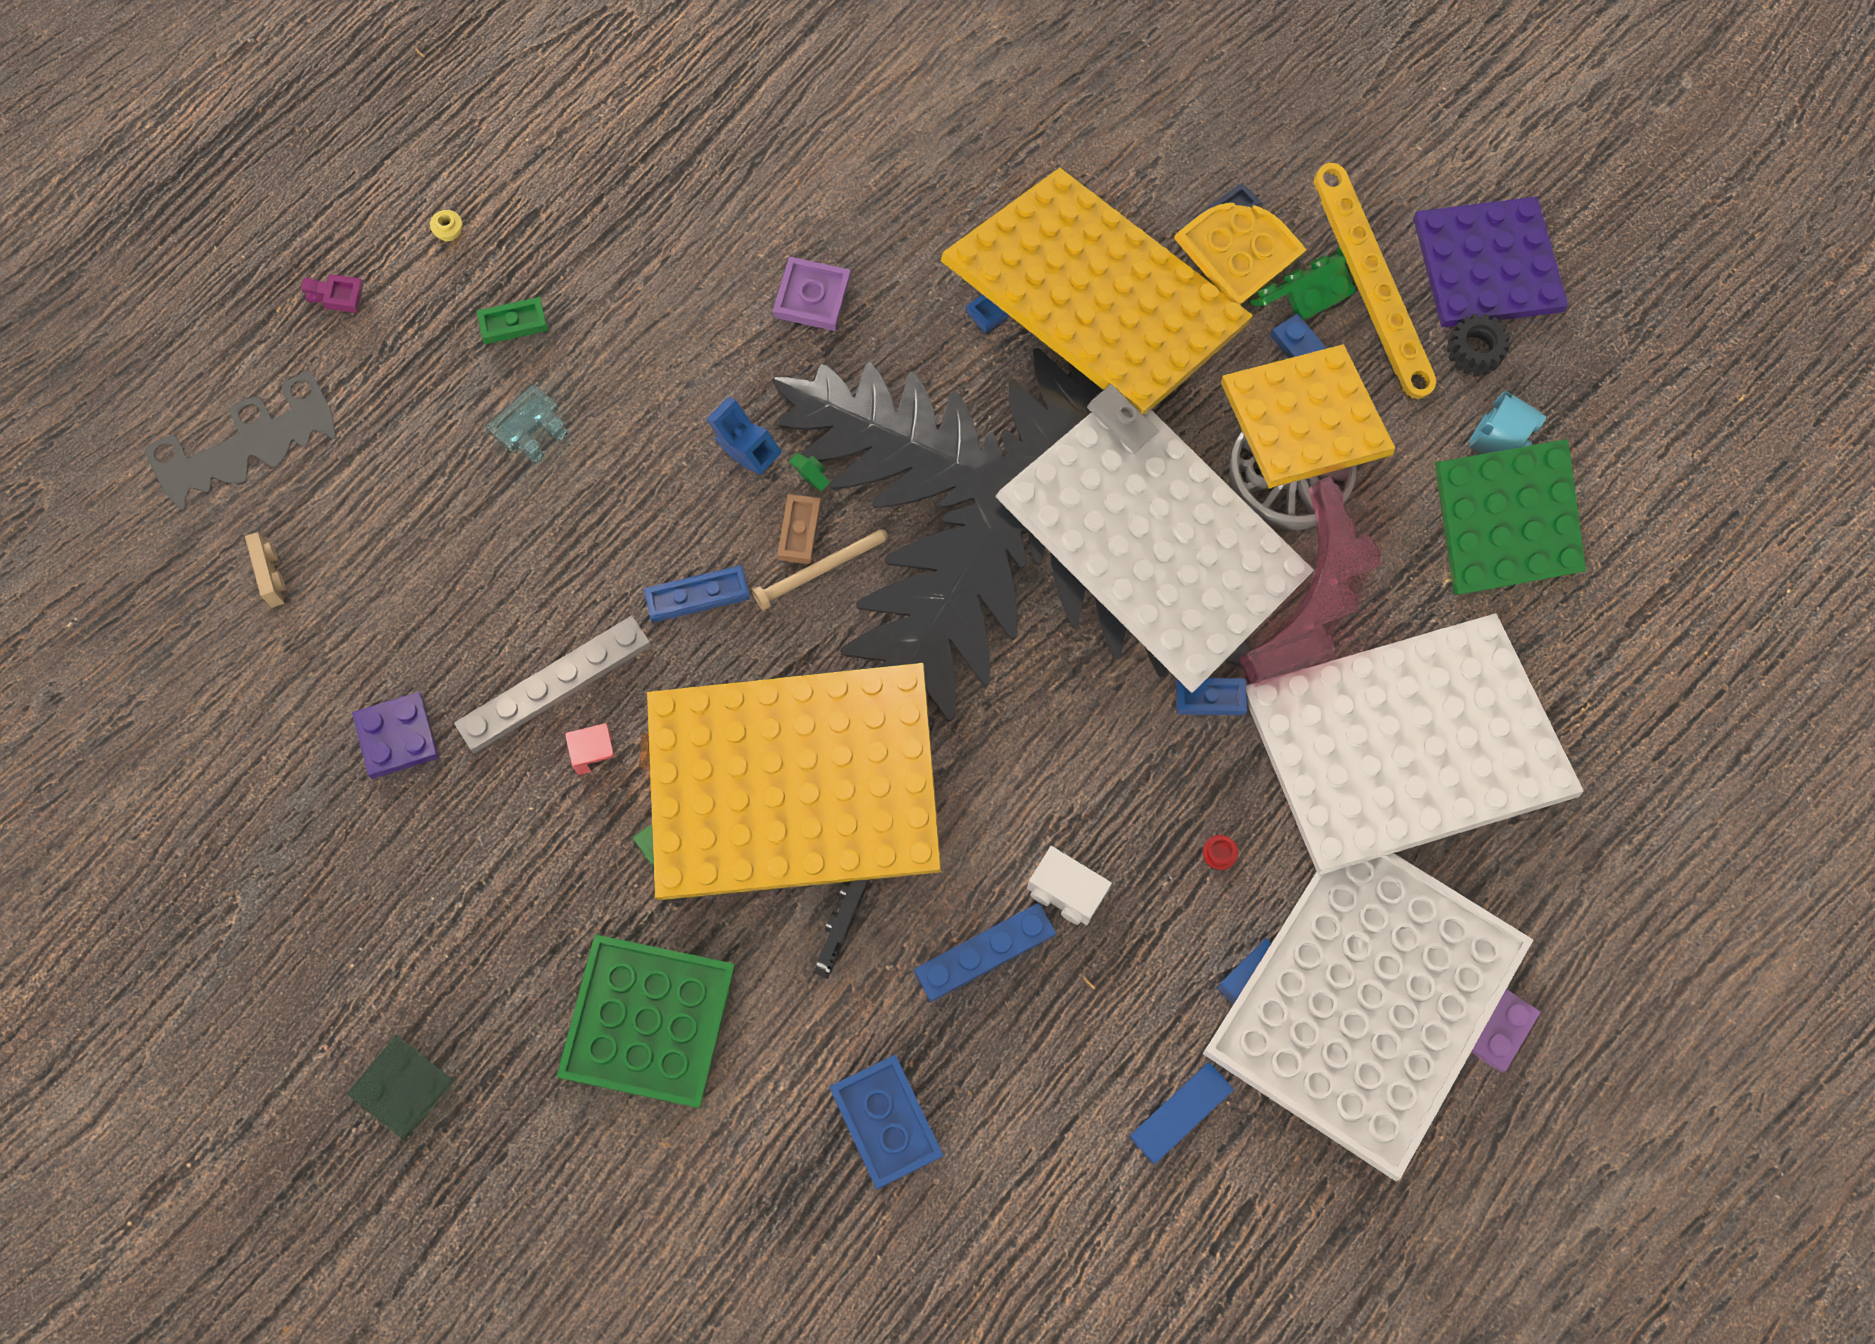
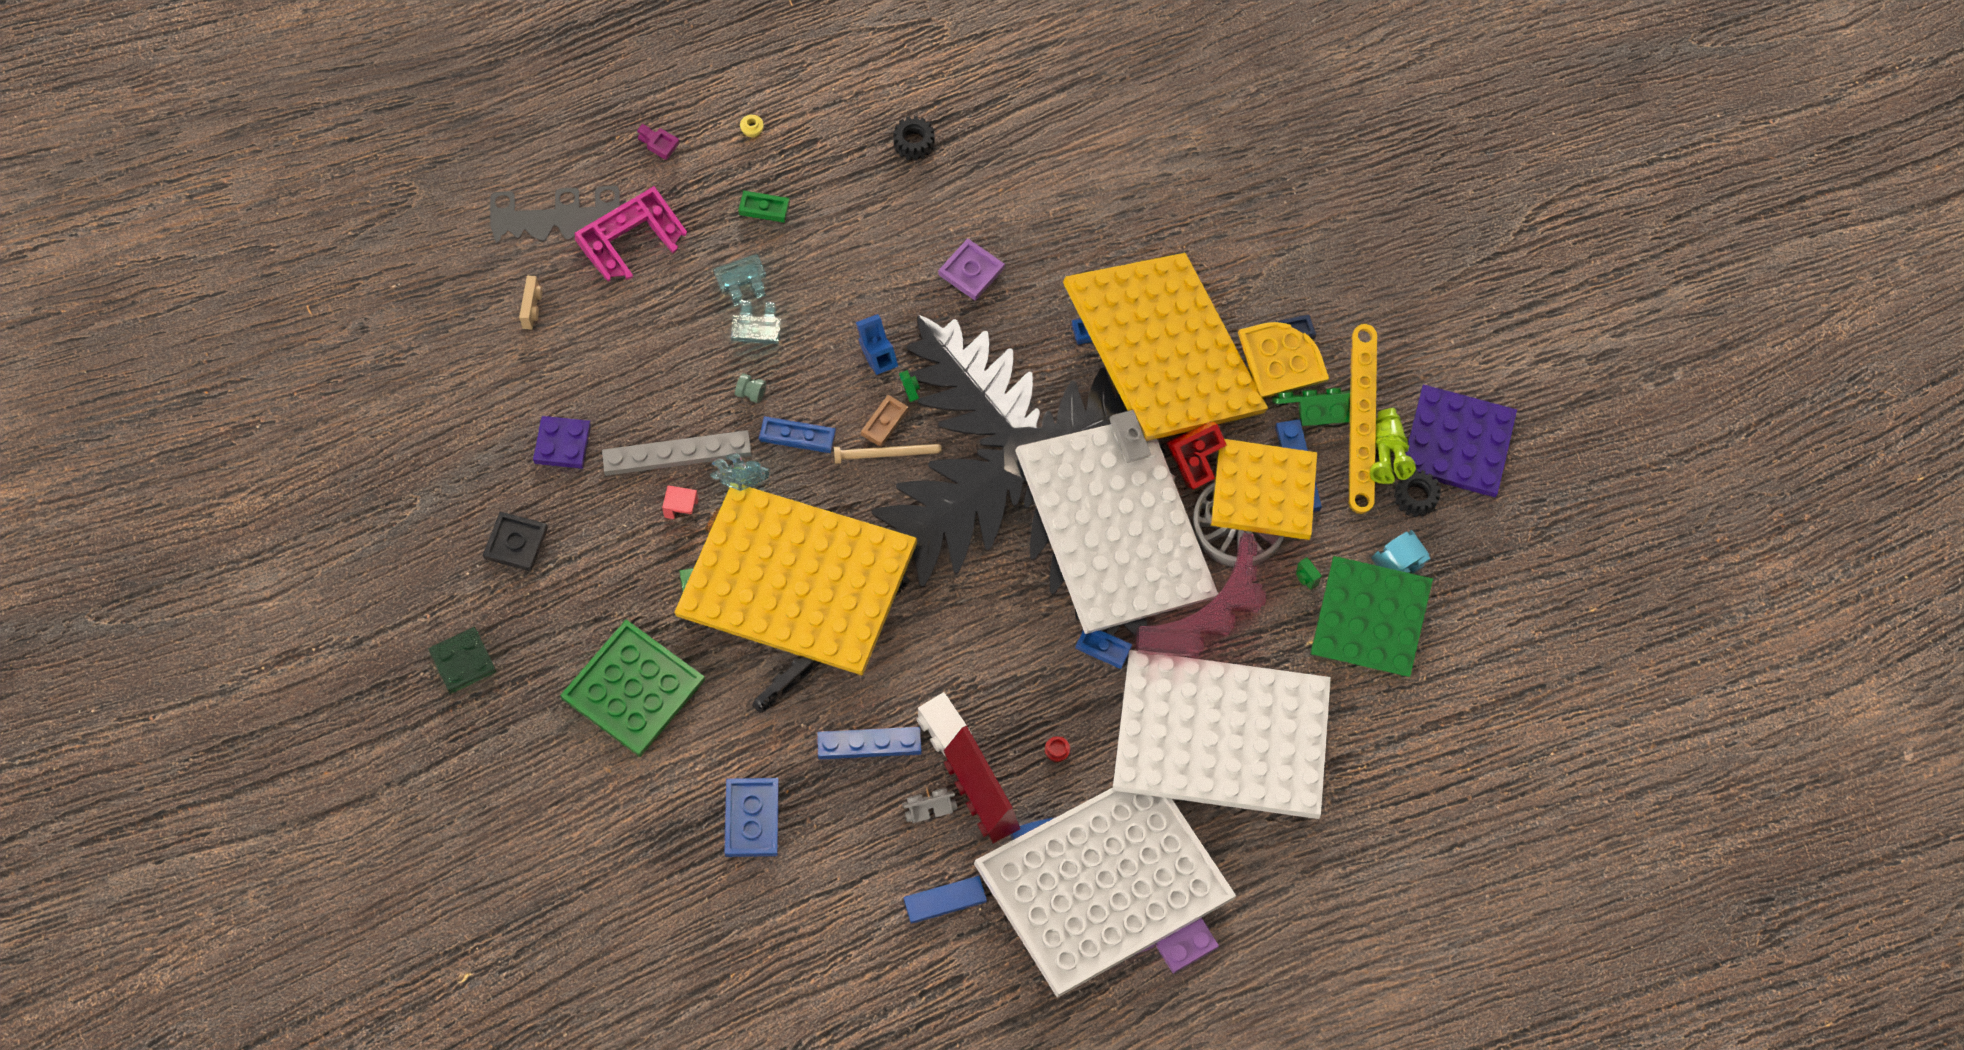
camera: 25 degrees right, 5 degrees down
none -> black plate [483,511,548,572]
none -> dark pink wedge [575,186,687,281]
none -> clear light blue plate [710,453,770,491]
none -> clear light blue plate [731,300,781,344]
none -> sand green wheel [735,373,767,404]
none -> black tyre [893,116,935,161]
none -> light grey hinge [902,788,957,823]
none -> dark red slope [943,725,1020,844]
none -> red brick [1166,421,1227,489]
none -> green plate [1296,557,1322,590]
none -> lime piece [1370,408,1416,484]

